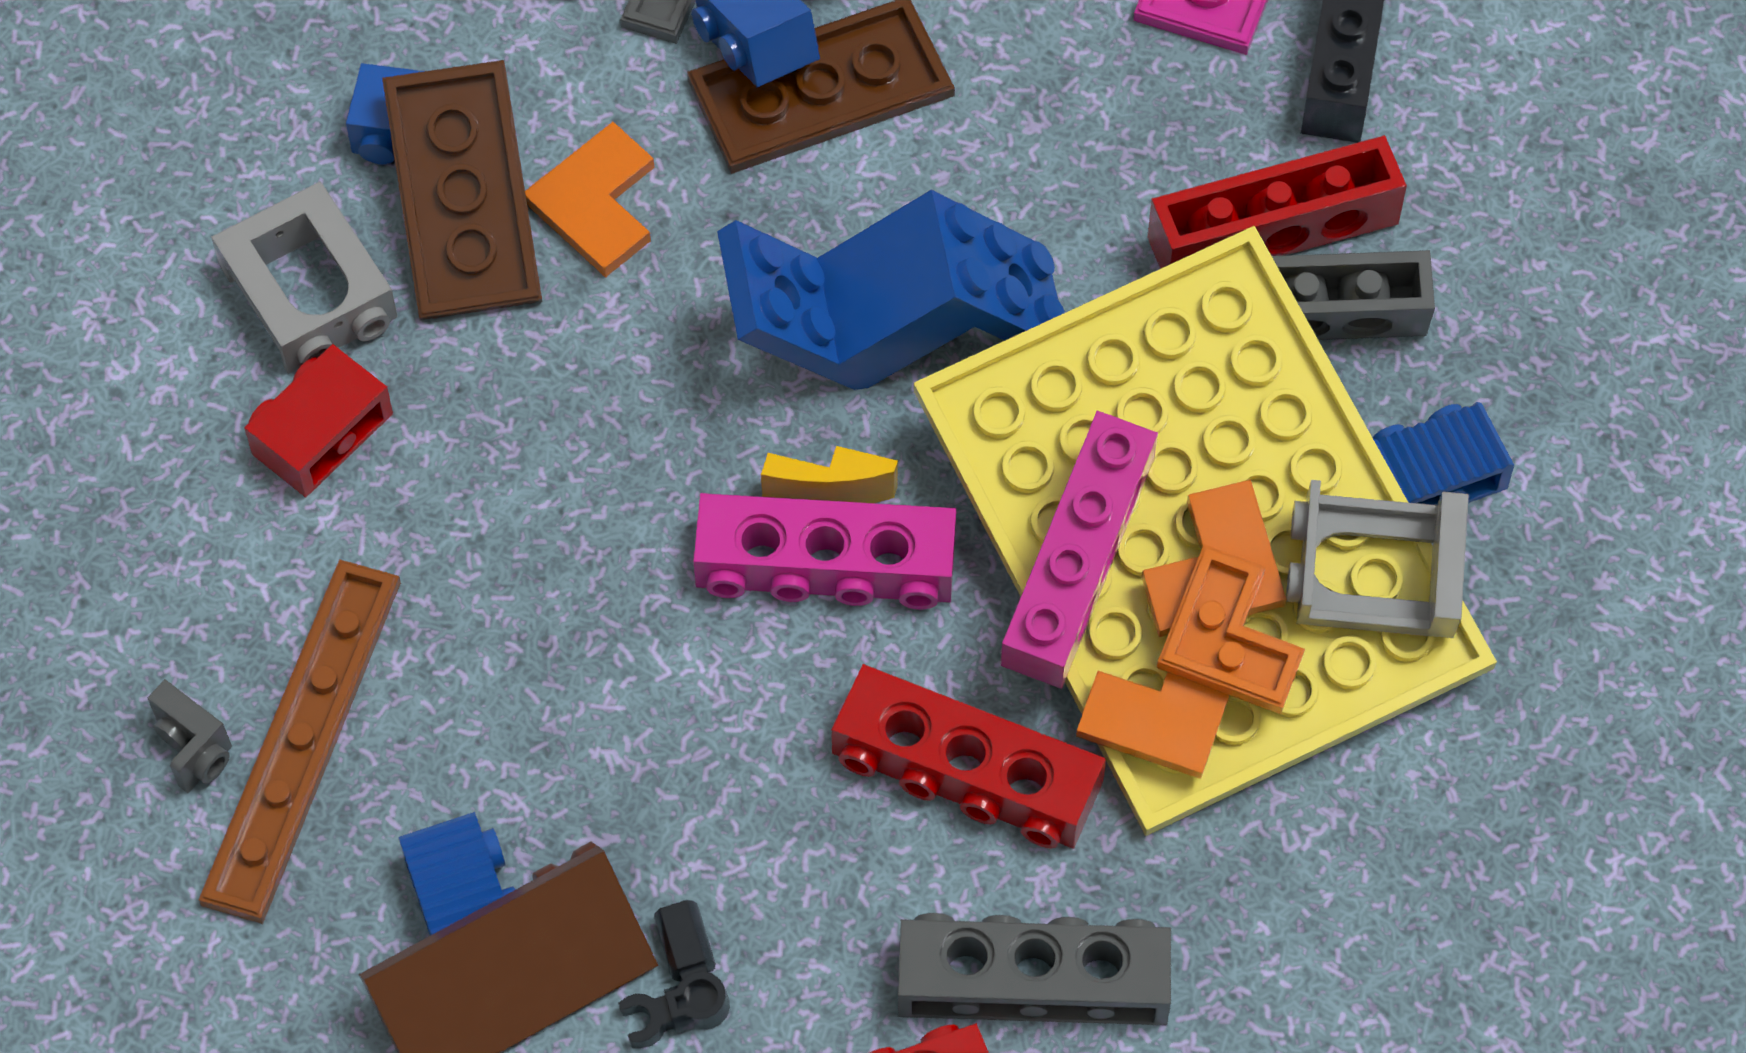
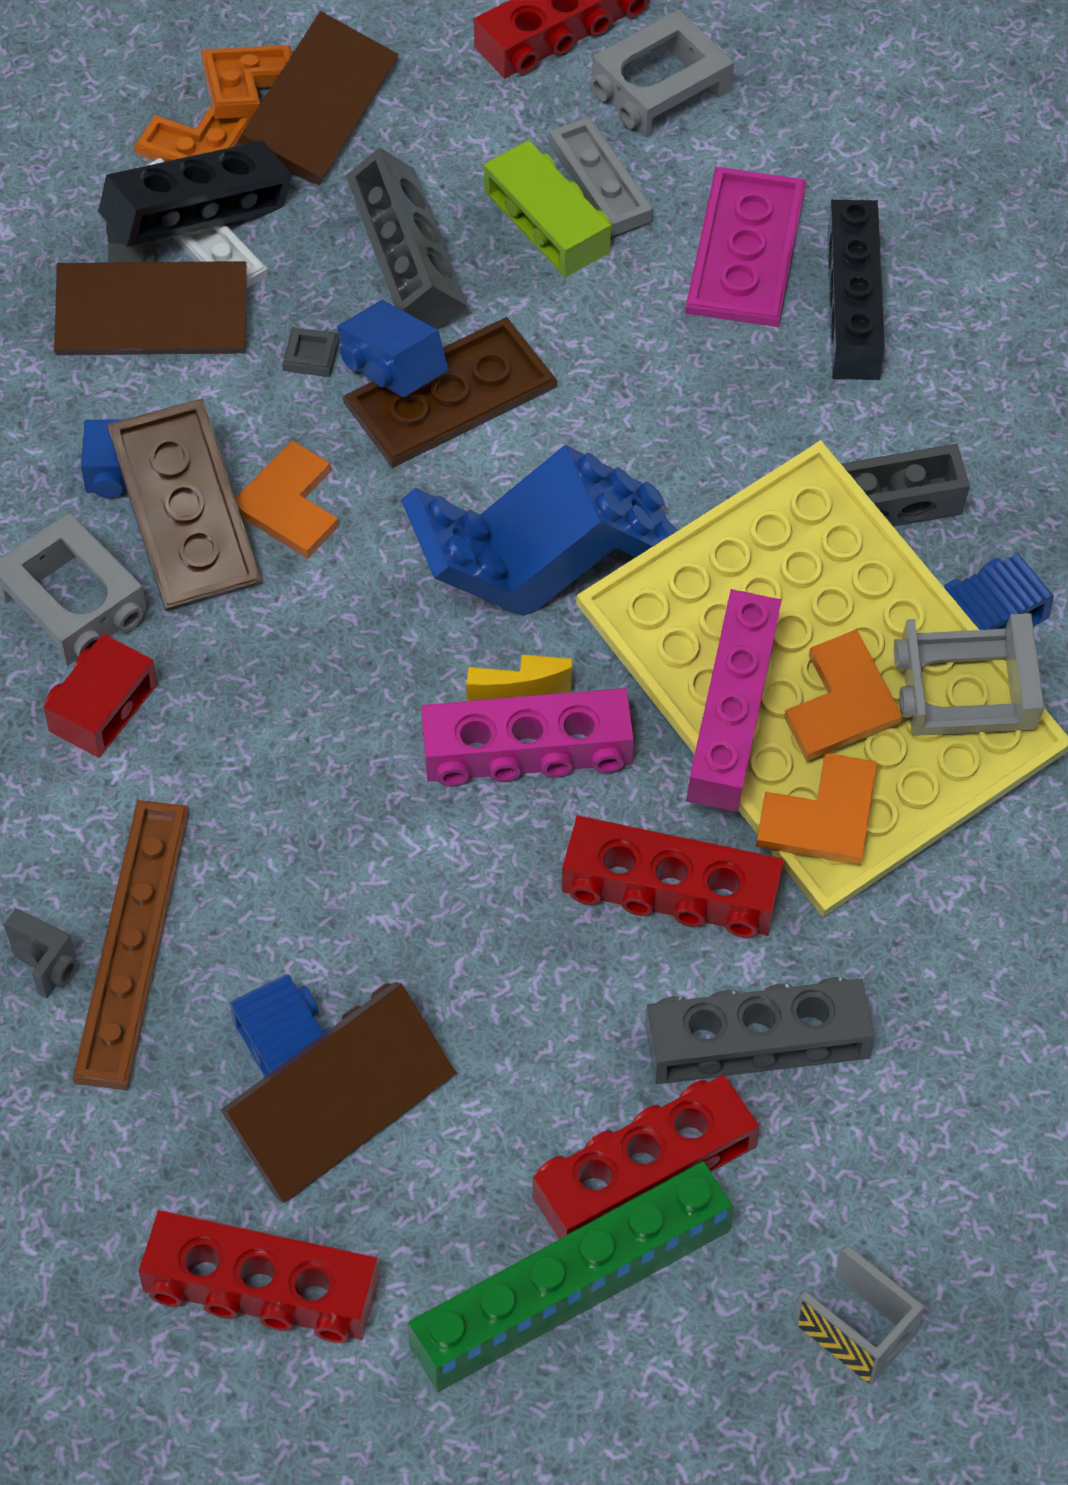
camera: 10 degrees left, 5 degrees down
black bar [618,900,730,1049] -> none
red brick [1147,135,1407,269] -> none
orange tile [1157,544,1305,714] -> none

